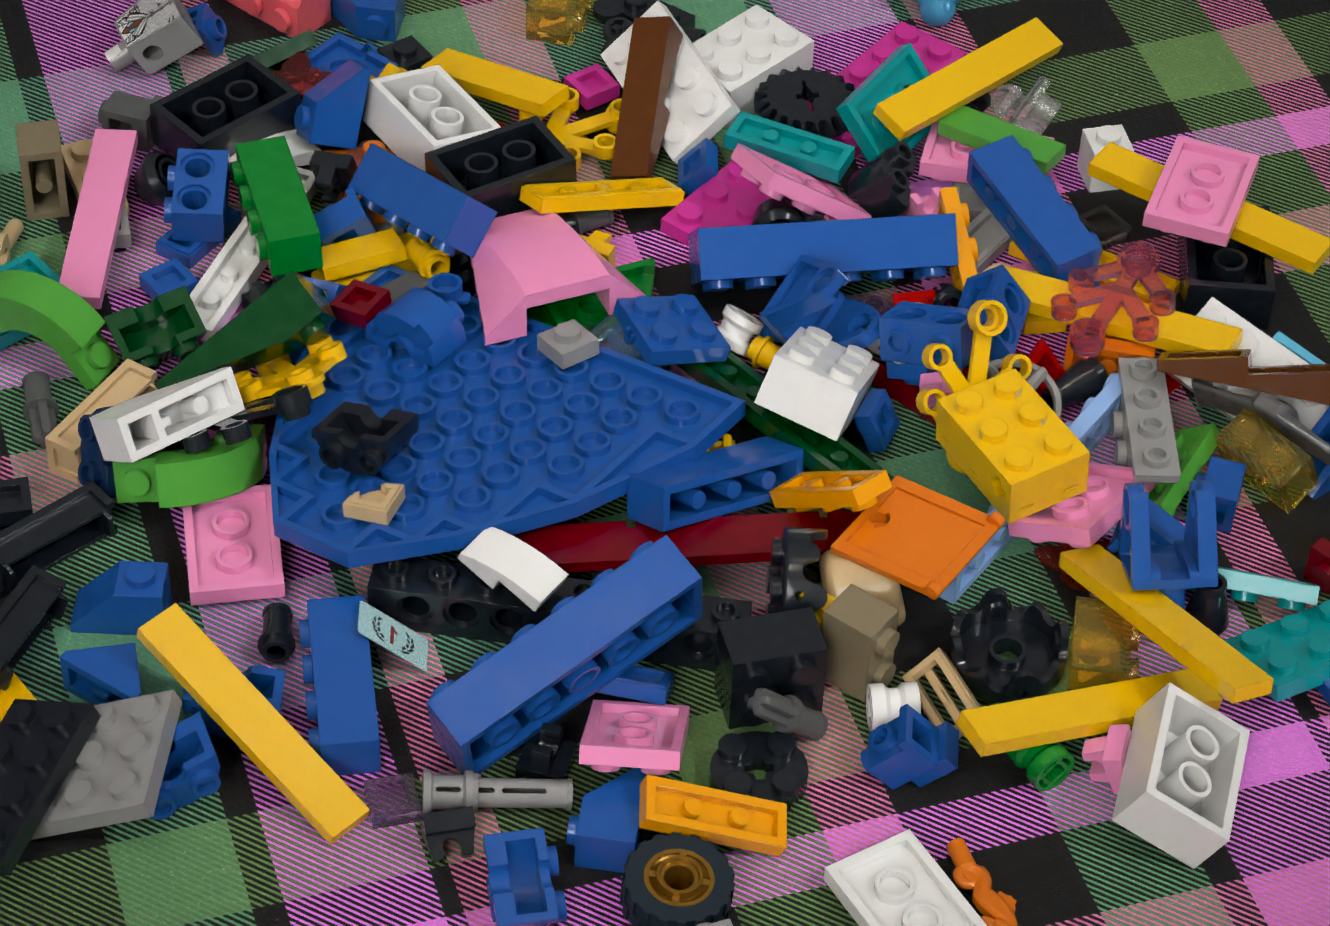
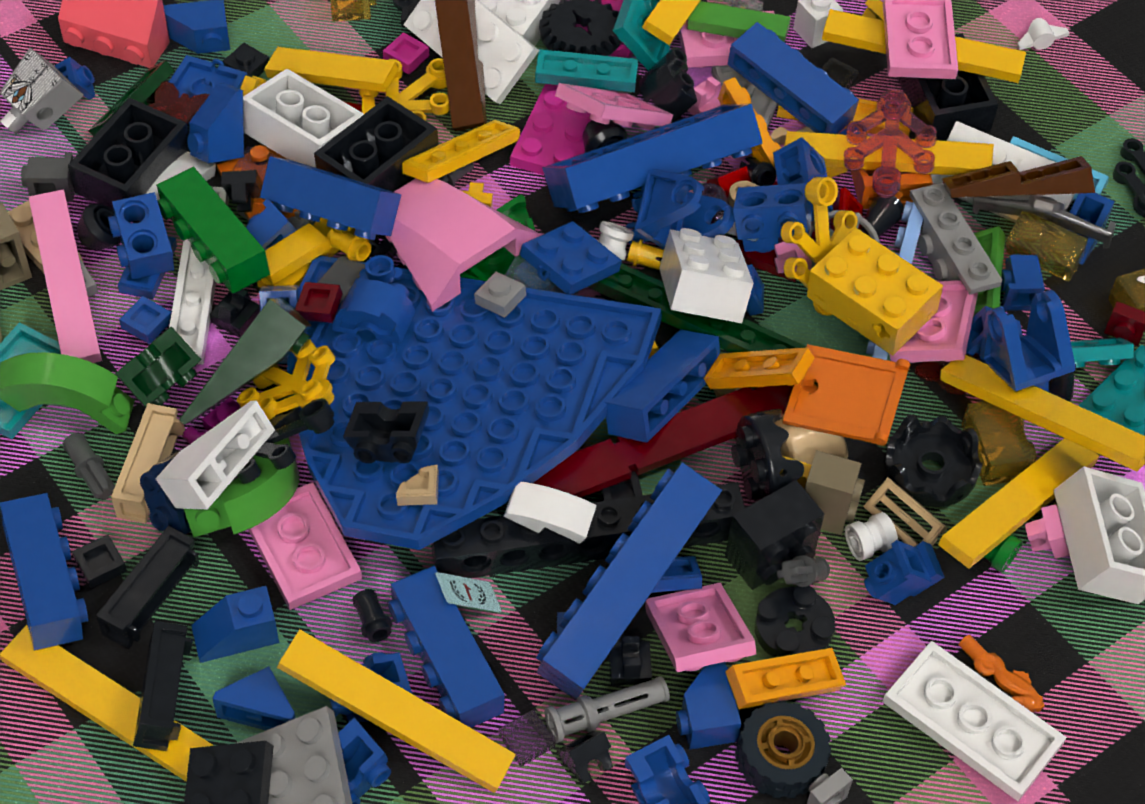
camera: 20 degrees left, 10 degrees up
blue plate [678,138,718,195] -> none

